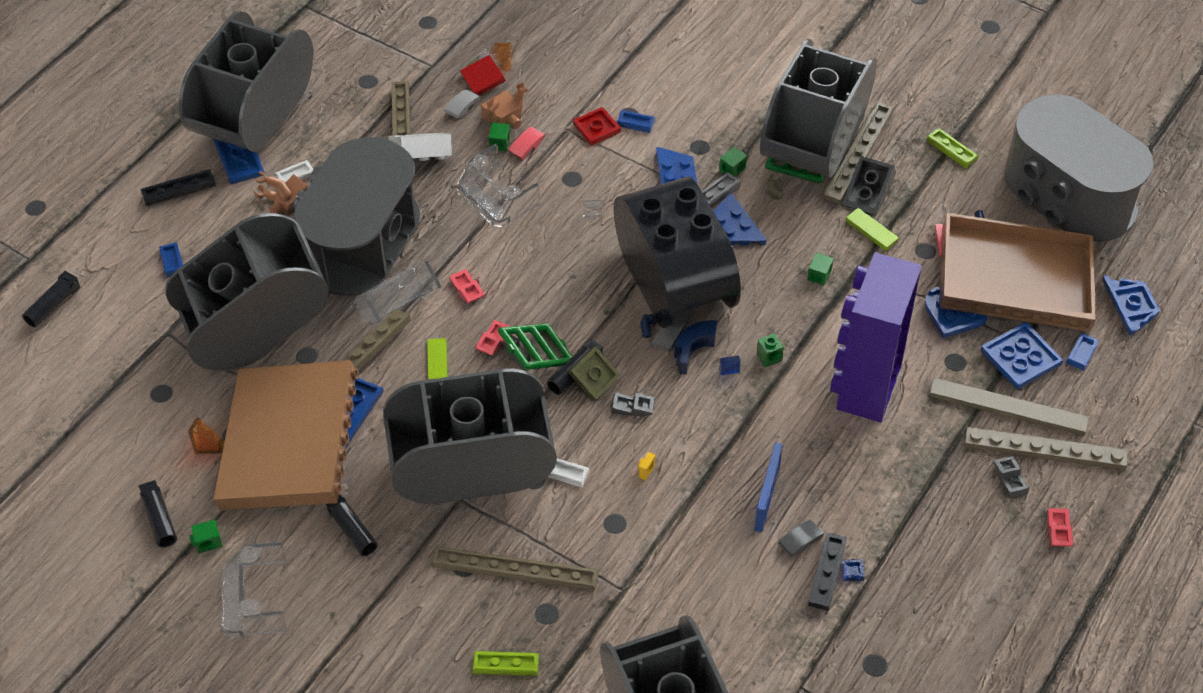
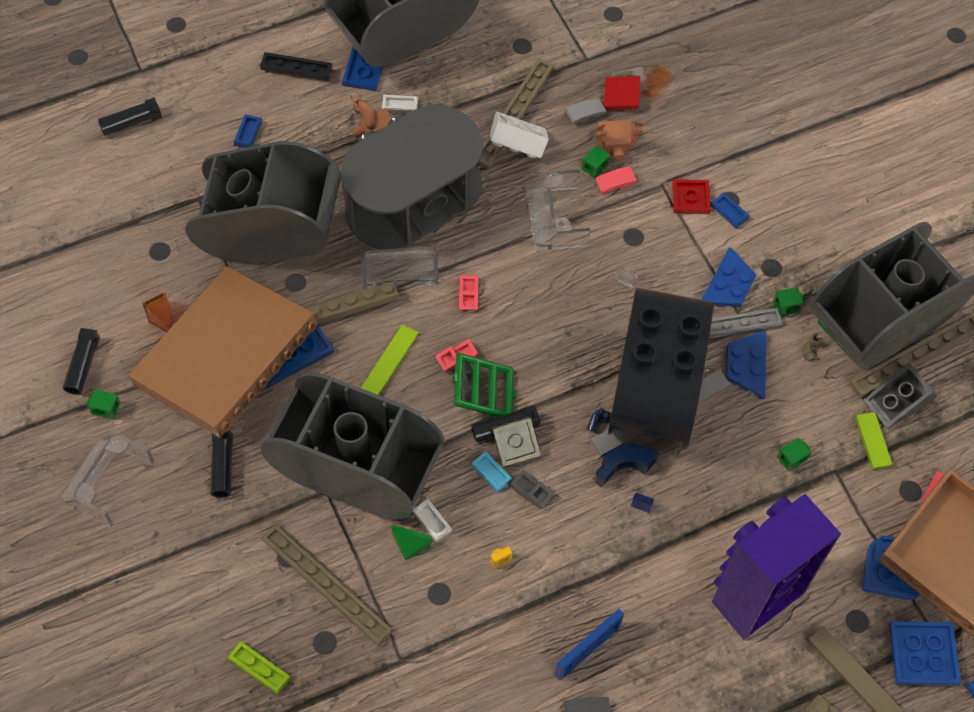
camera: 30 degrees right, 10 degrees up
green brick [757,333,784,367] -> none
none -> green slope [392,525,432,559]
none -> medium azure tile [471,451,512,493]

